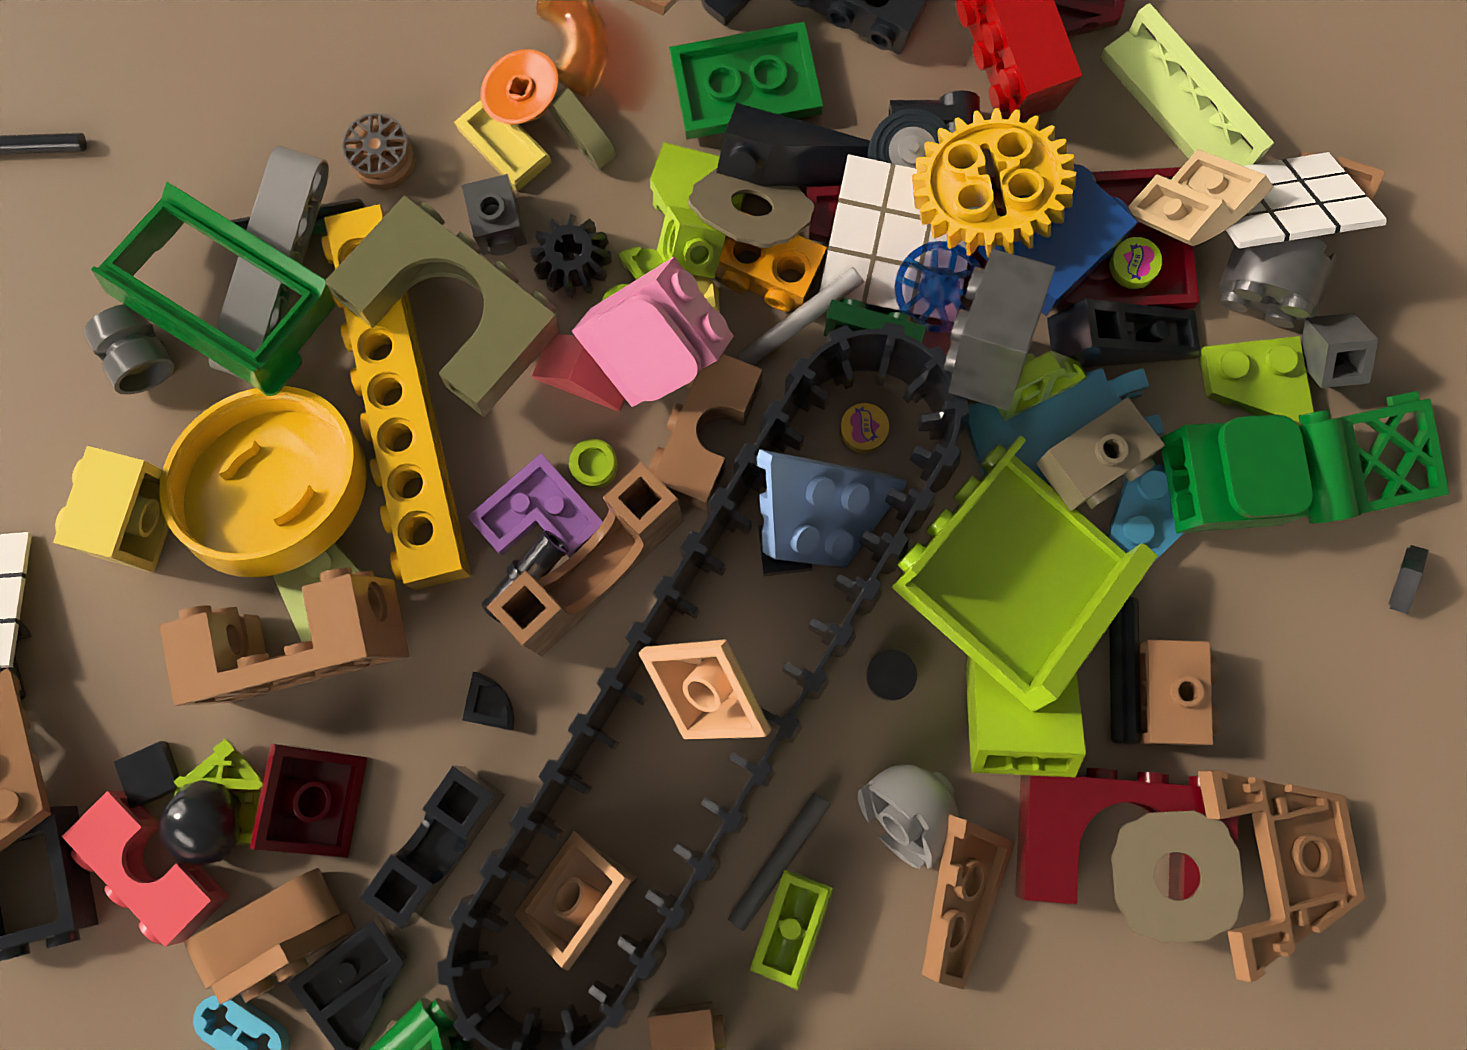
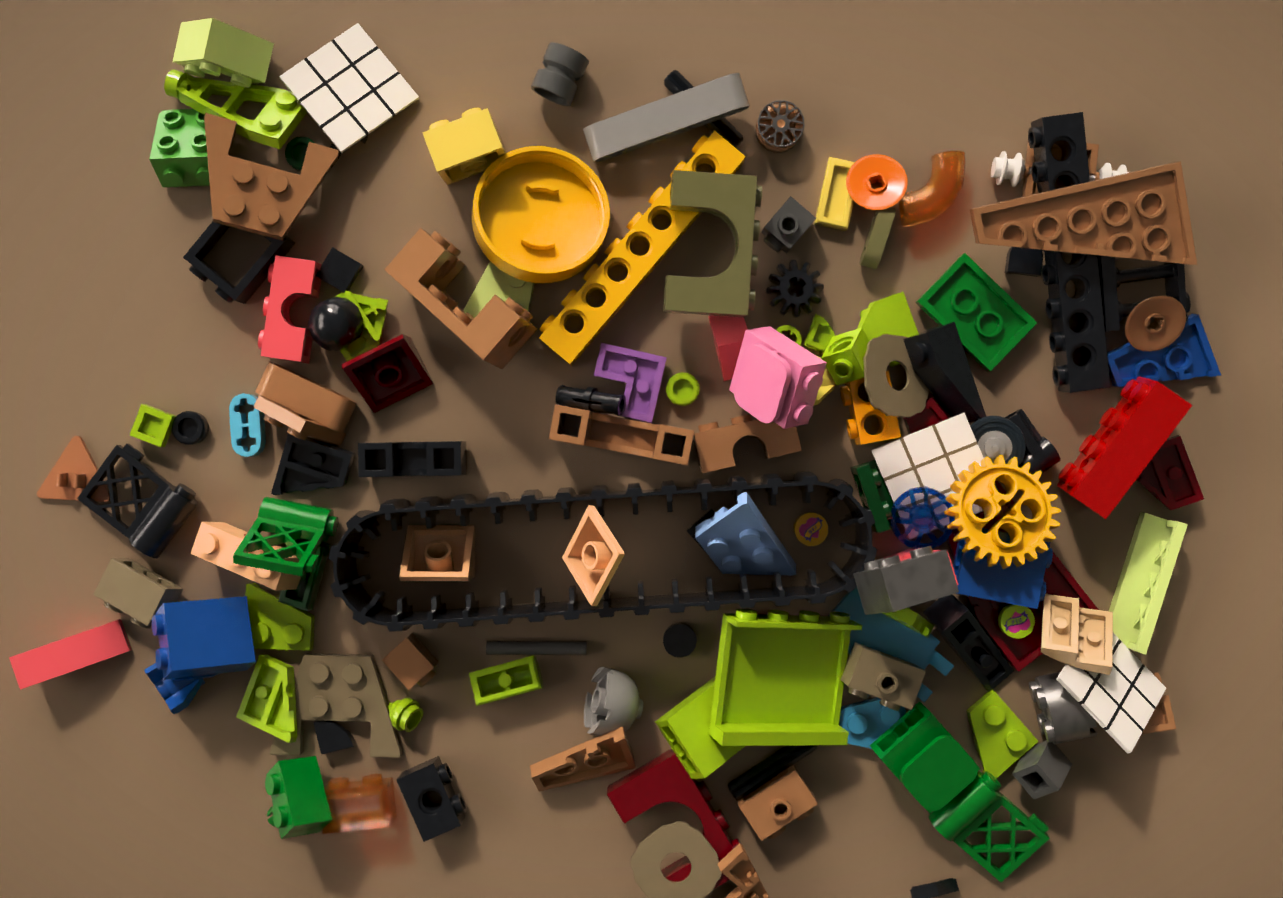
camera: 45 degrees right, 10 degrees up
green piece [91,182,335,396] -> none
black tile [462,672,514,731] -> none
light grey bar [738,267,865,366] -> none

